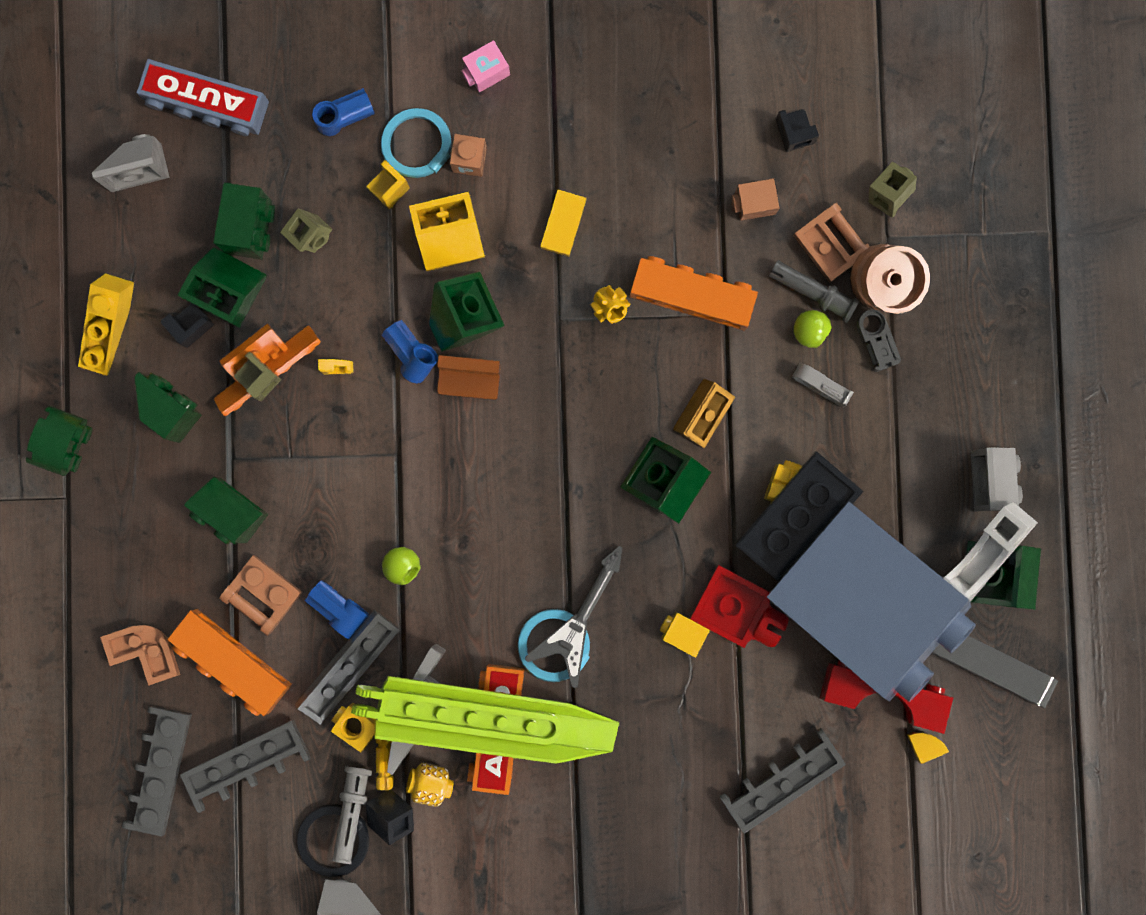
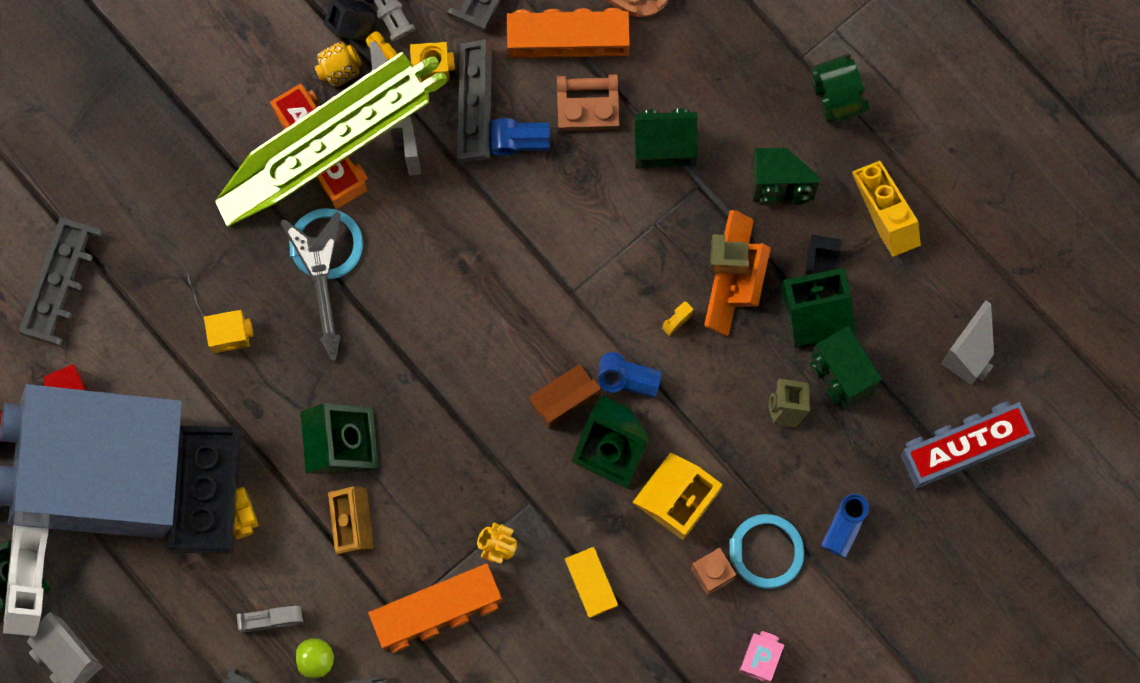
camera: 140 degrees right, 10 degrees down
yellow panel [366,160,410,209] -> none
lime piece [382,547,421,585] -> none
red plate [690,565,789,648] -> none

